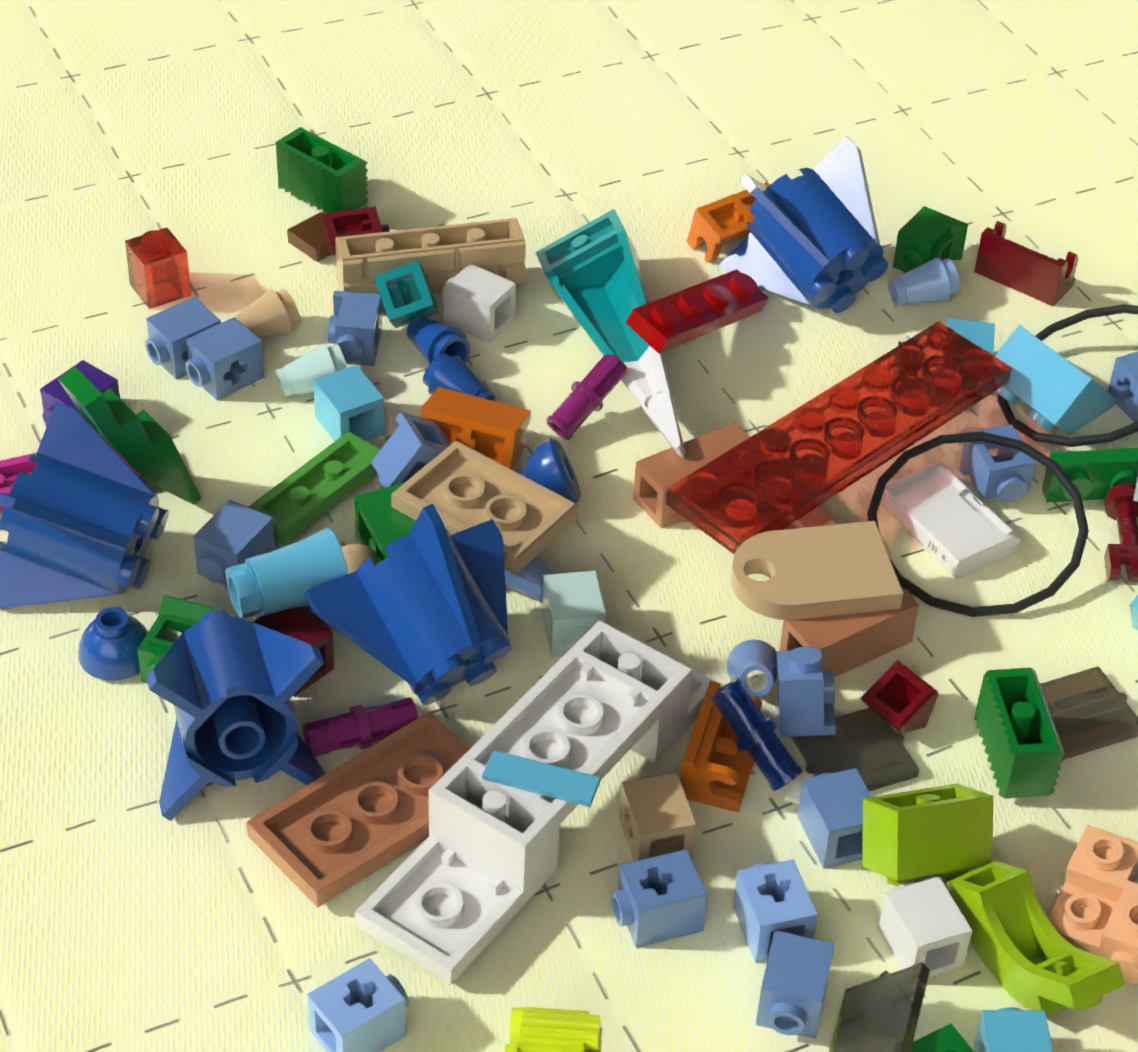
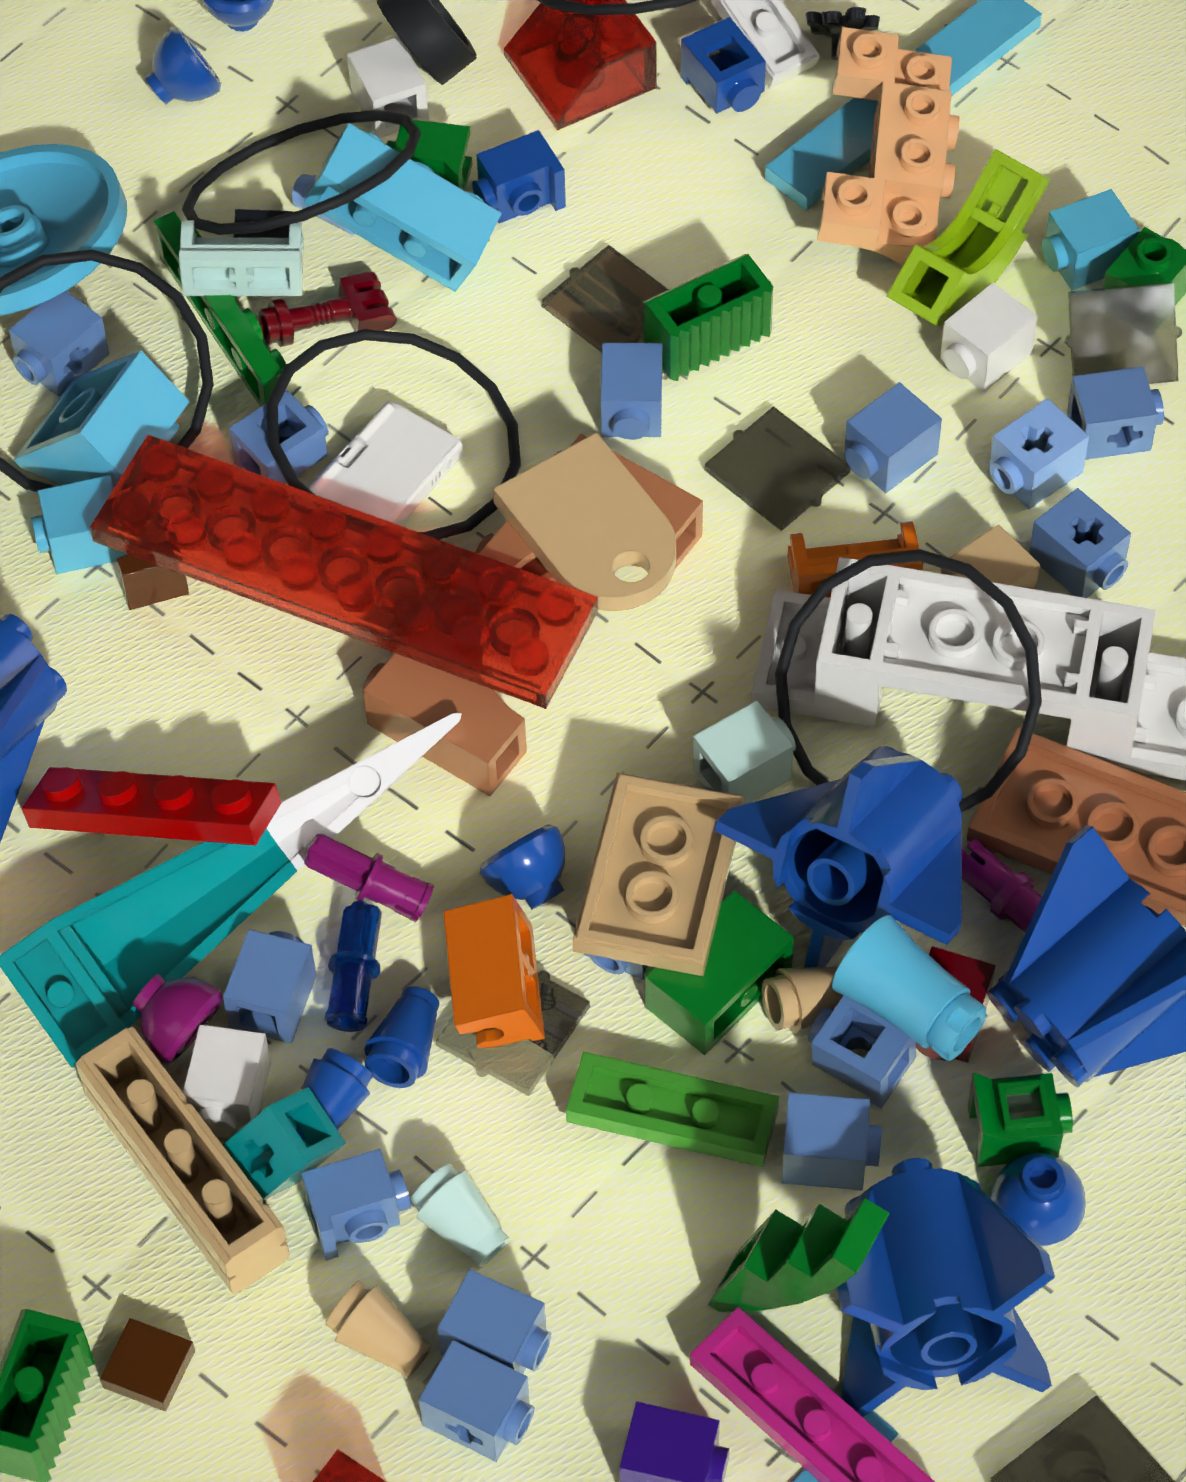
camera: 110 degrees left, 15 degrees up
medium azure brick [313,365,385,442] -> none
dark red bracket [322,207,390,255] -> none
medium blue brick [371,412,451,488] -> none
medium azure window [482,750,601,807] -> none
clear blue pin [709,678,803,791] -> none
medium blue cone [727,639,777,697] -> none
medium blue brick [777,647,836,737] -> none
dark red slope [860,660,939,733] -> none
lime brick [862,783,993,886] -> none
none -> magenta brick [132,974,223,1064]
none -> medium blue brick [223,929,317,1044]
none -> clear blue axle [324,900,382,1032]
none -> medium blue brick [601,343,662,440]
none -> black piece [775,549,1042,812]

